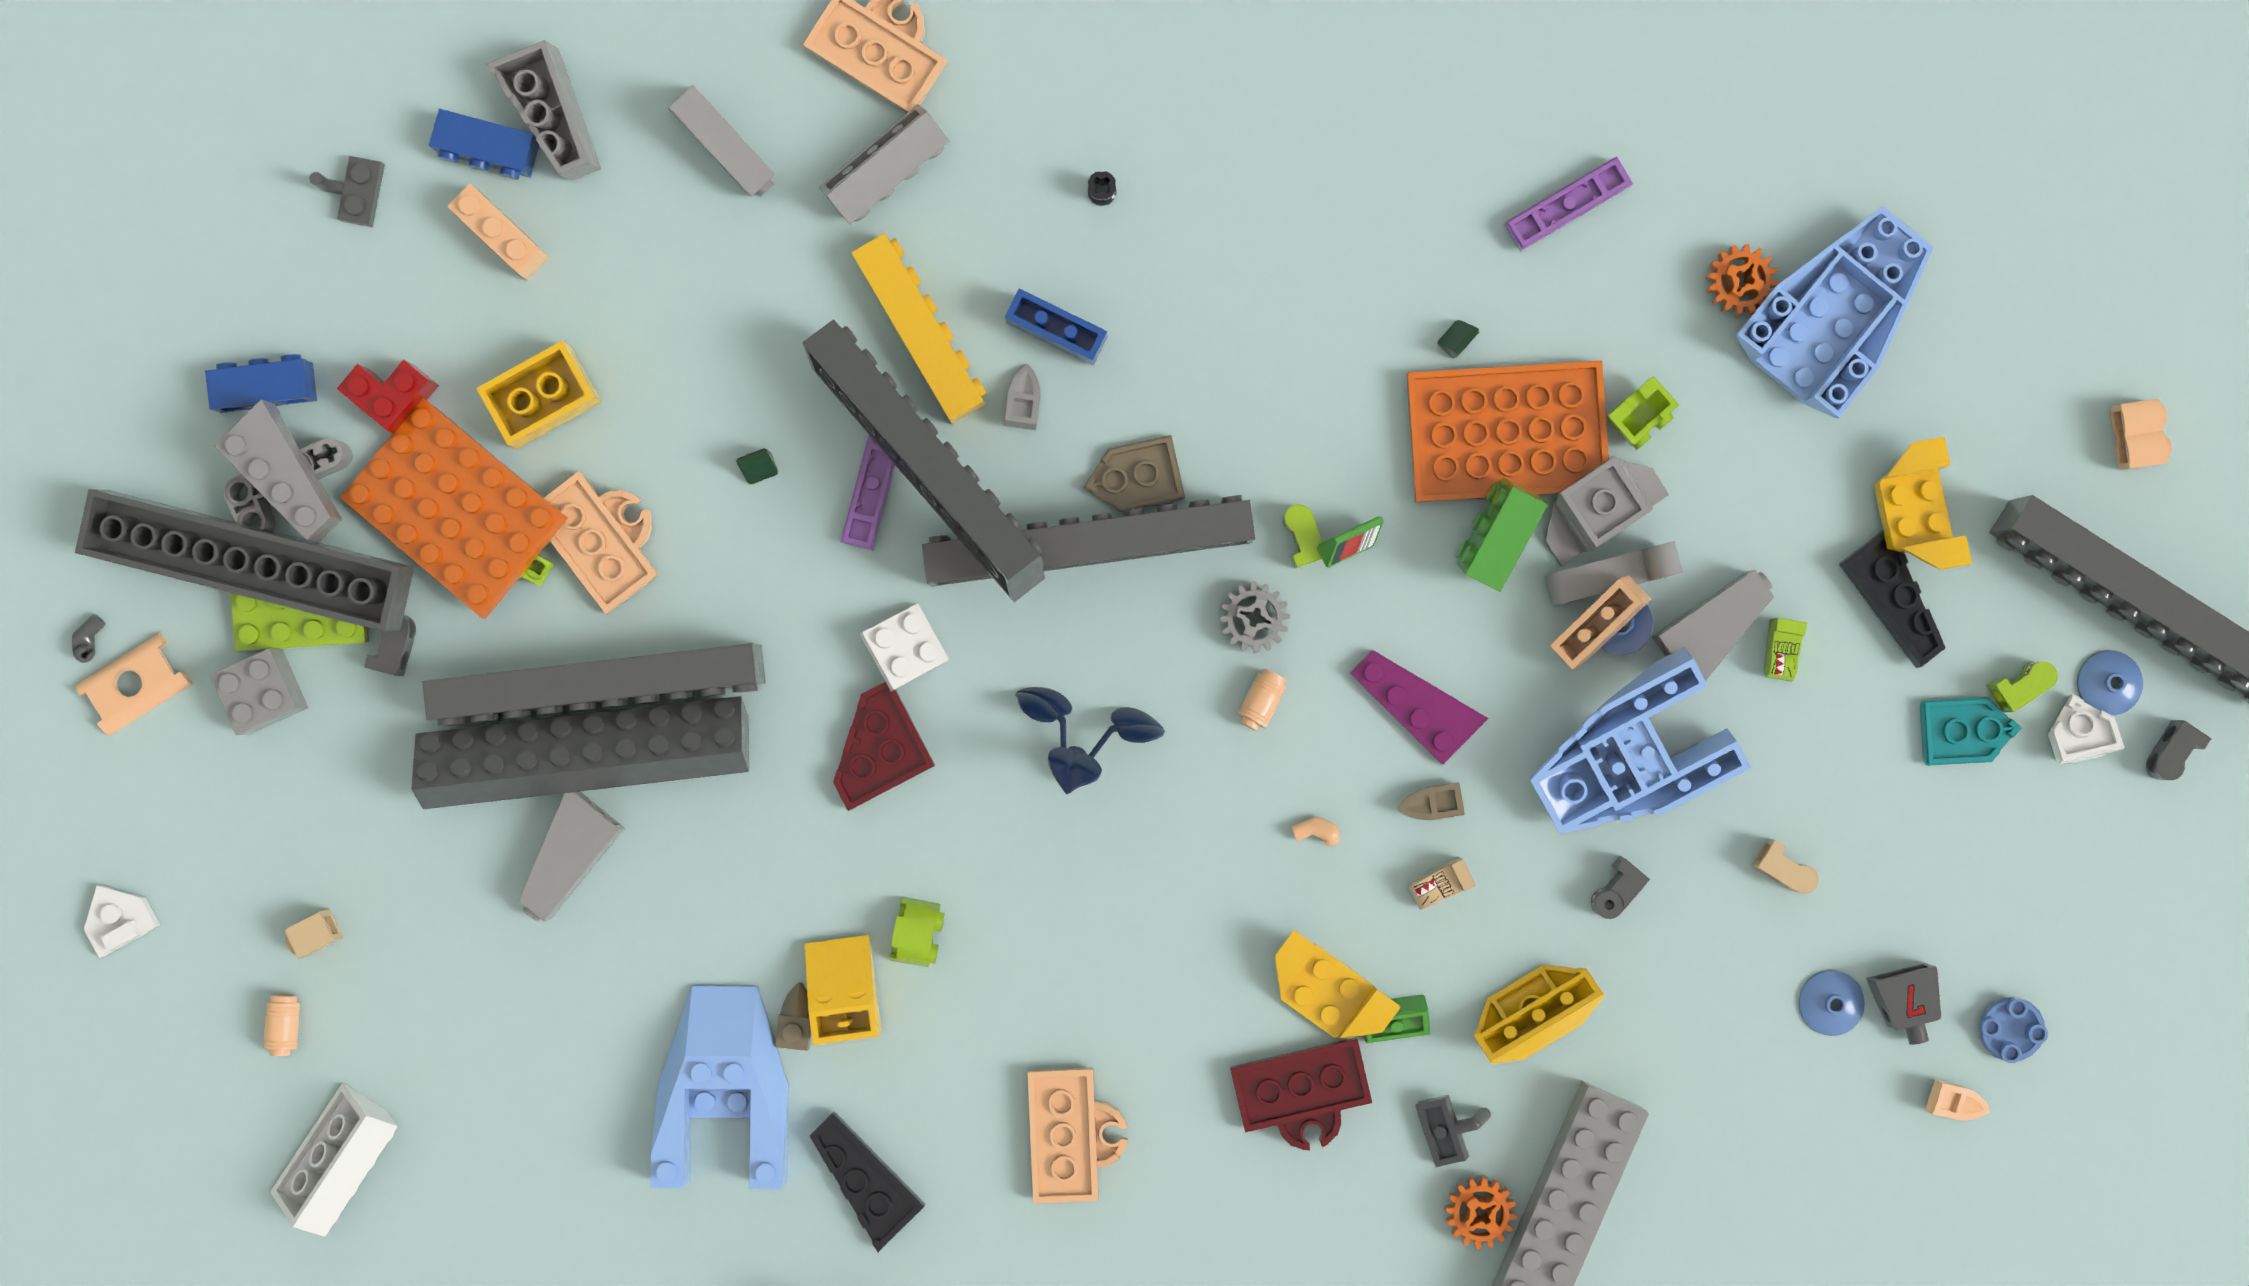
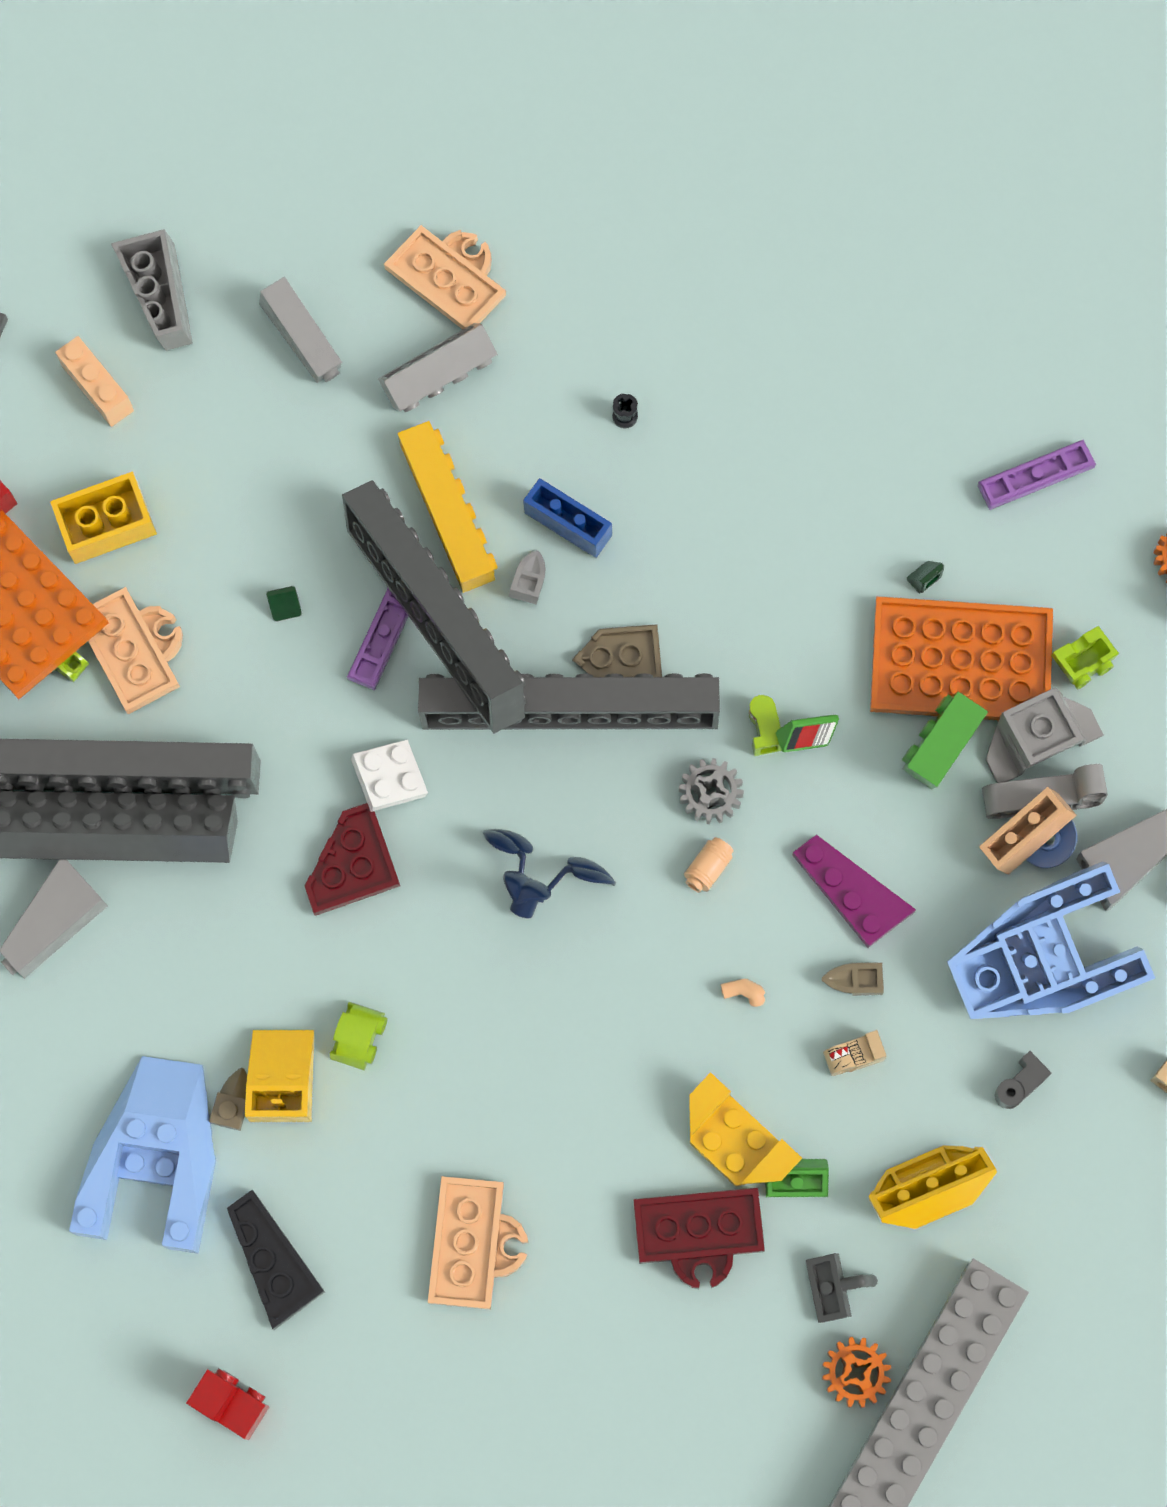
camera: 10 degrees right, 15 degrees down
blue brick [429,108,539,180] -> none

